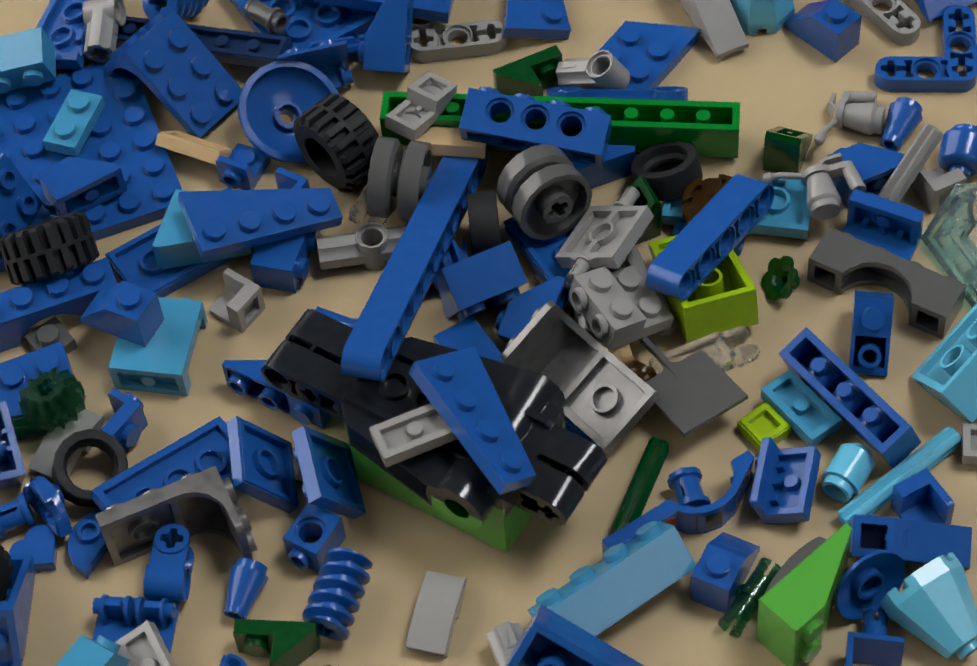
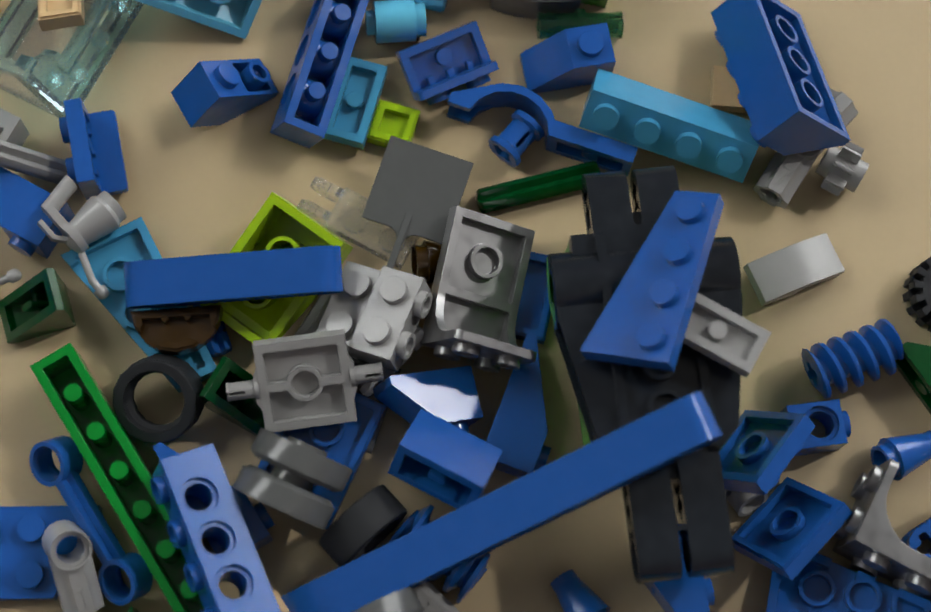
camera: 140 degrees left, 20 degrees up
dark green plant [762,256,800,301] -> none
dark grey arch [807,227,966,339] -> none

